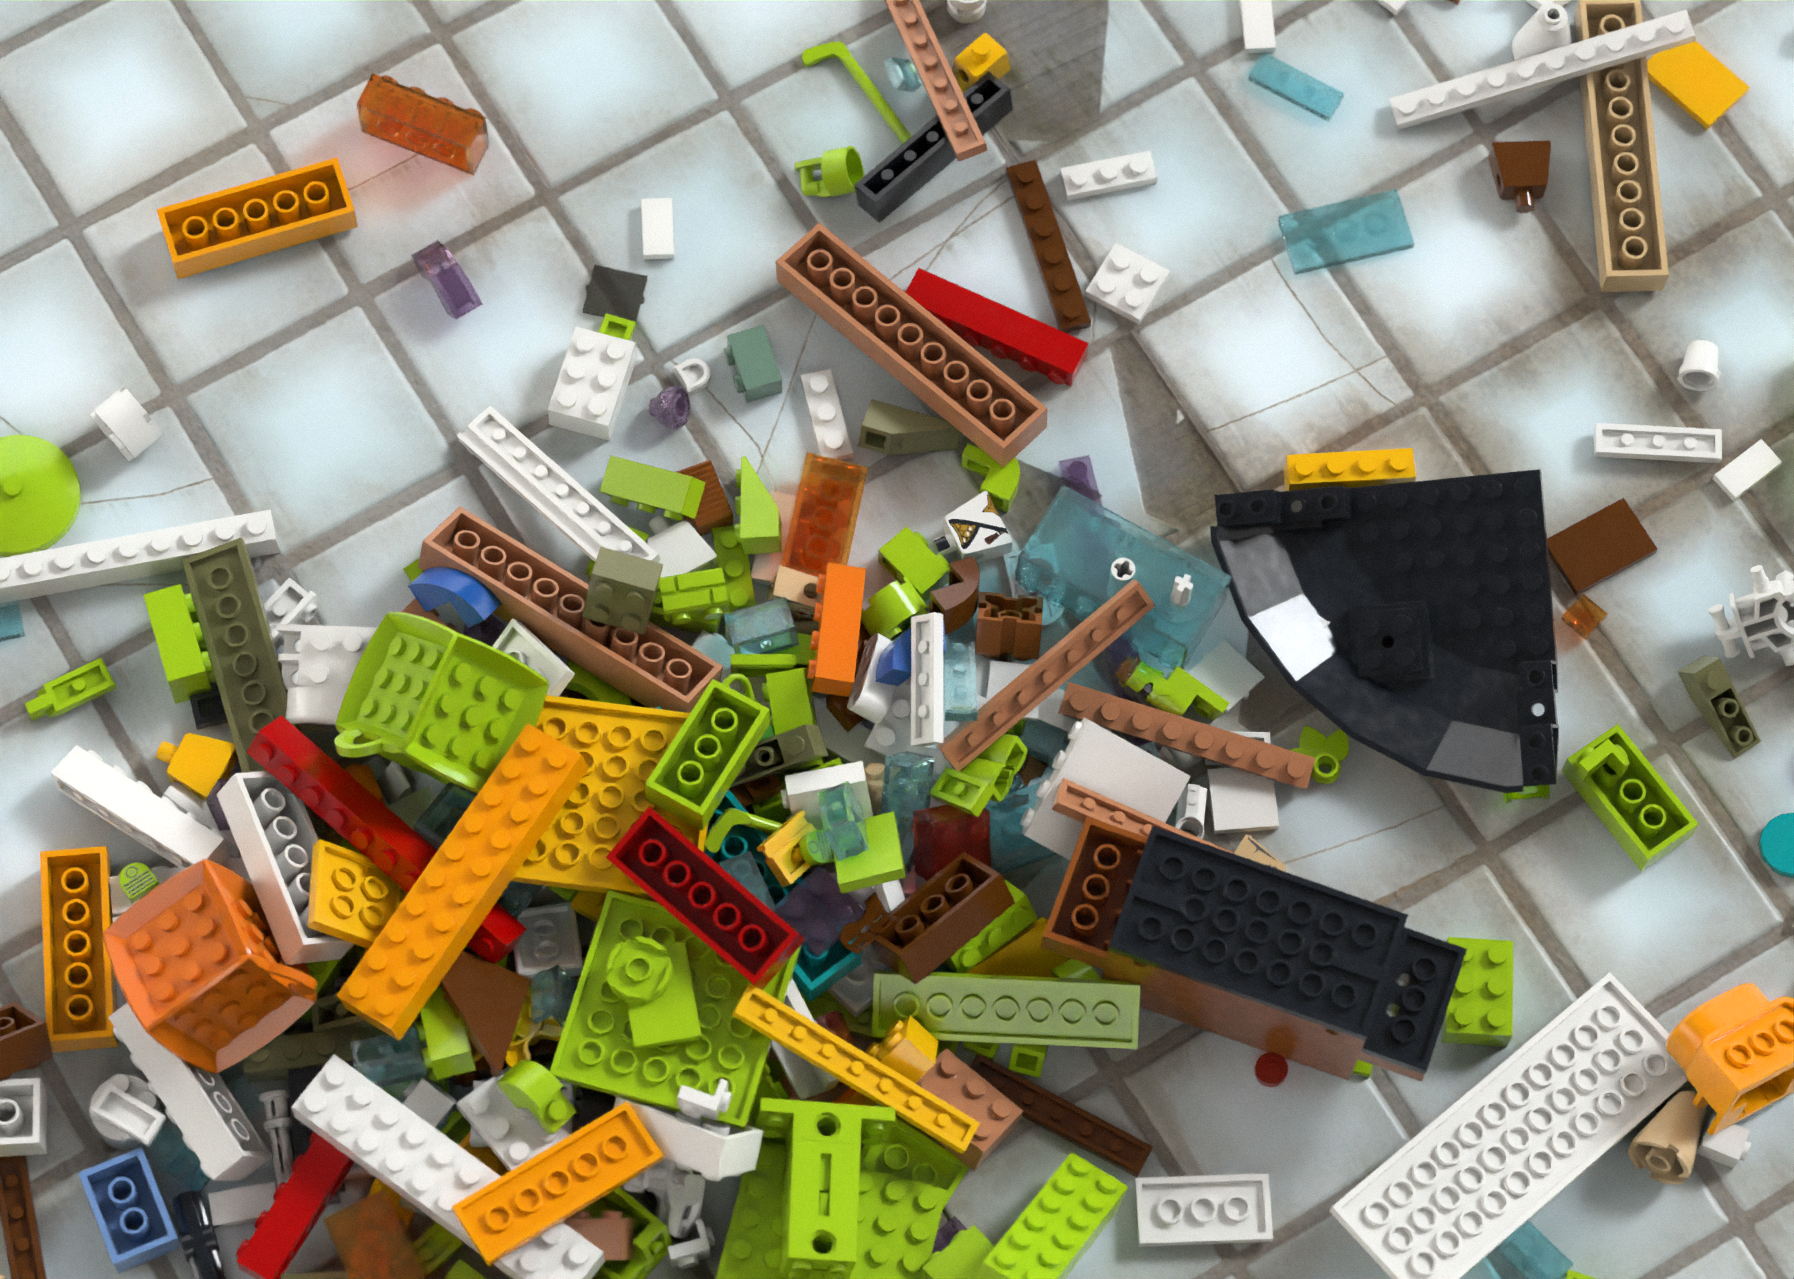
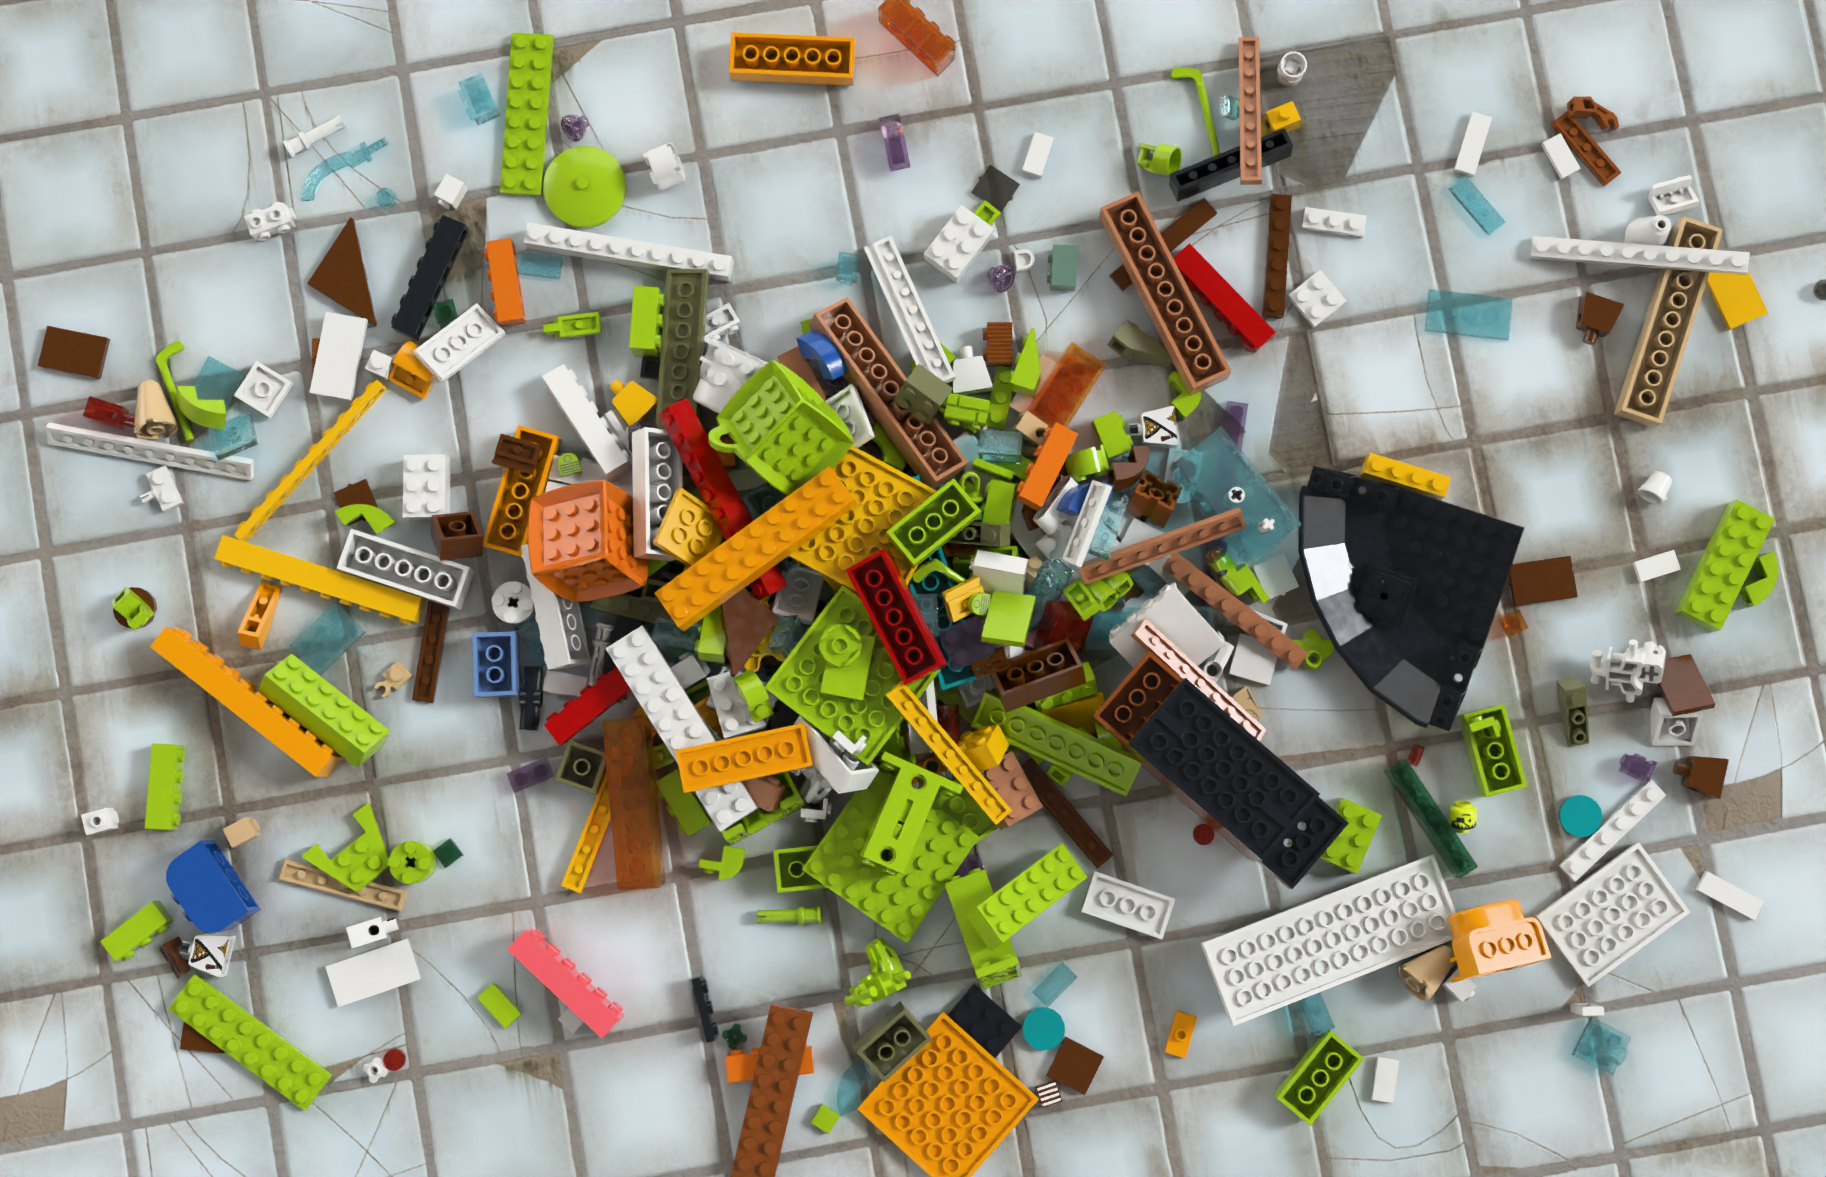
camera: 25 degrees right, 15 degrees up
white tile [91,1083,167,1147] -> none
lime brick [600,455,706,522] -> none
white plate [800,368,853,464] -> none
clear light blue brick [818,781,869,861] -> none
white plate [1594,423,1722,463] -> none
none -> reddish brown plate [492,434,542,475]
none -> clear light blue brick [836,252,860,286]
none -> reddish brown tile [1109,198,1217,292]
none -> clear green brick [1383,758,1478,878]
none -> clear red tile [1408,744,1425,767]
none -> neon yellow head [1448,801,1477,833]

